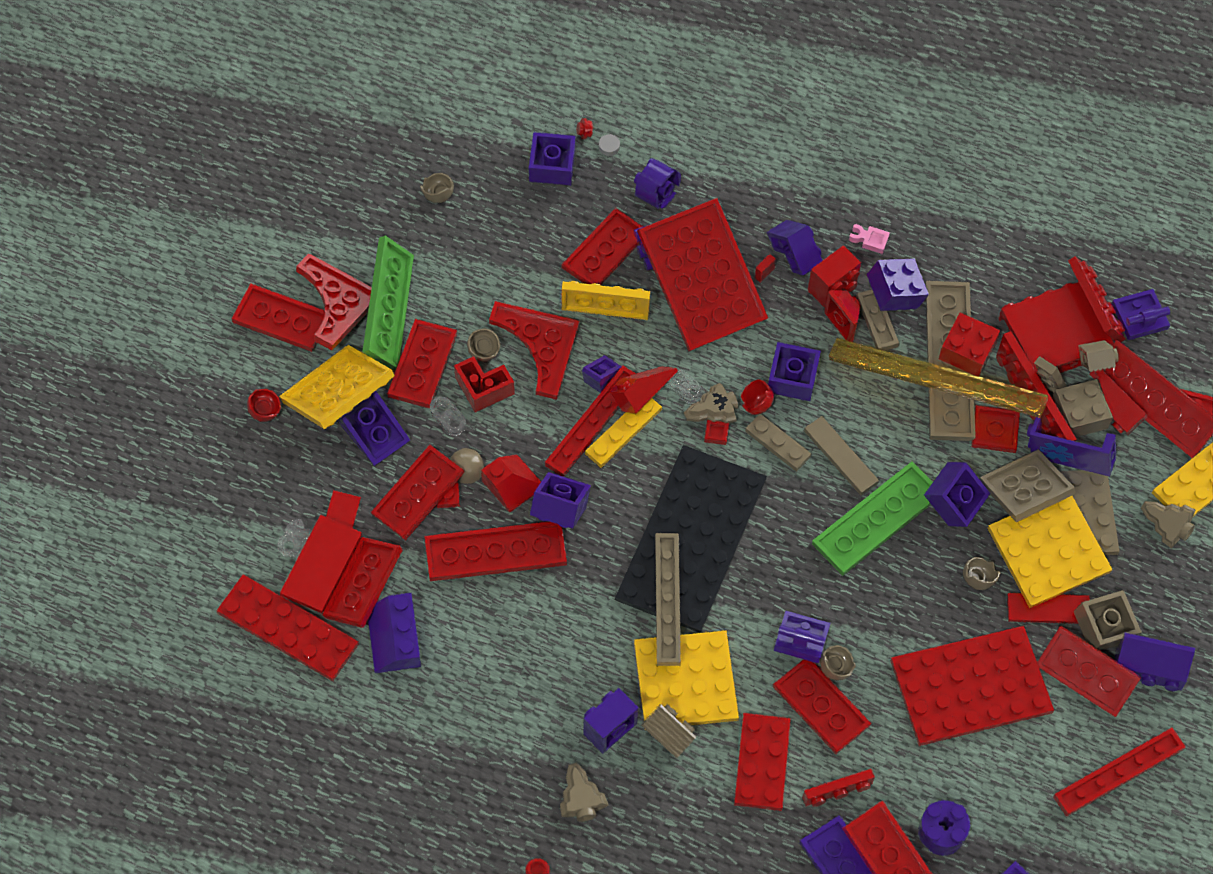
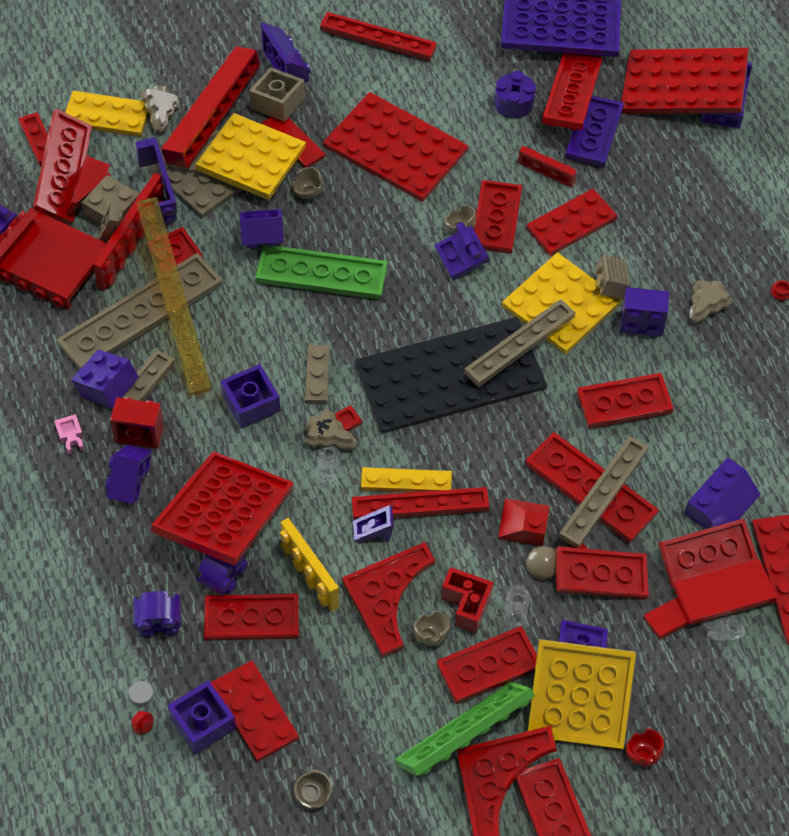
camera: 130 degrees left, 5 degrees down
dark purple brick [530,472,591,529] -> none
red slope [610,366,678,414] -> none
red hair [740,379,774,415] -> none
red tile [755,254,776,283] -> none
dark tan tile [804,416,879,495] -> none
red slope [824,290,860,345] -> none
red brick [938,312,1000,377] -> none
dark tan plate [980,449,1075,522] -> none
red tile [1037,626,1142,717] -> none
dark tan brick [1078,341,1118,372] -> none
none -> red brick [161,46,260,168]
none -> red plate [210,660,299,763]
none -> dark tan plate [559,436,649,548]
none -> red plate [577,373,674,429]

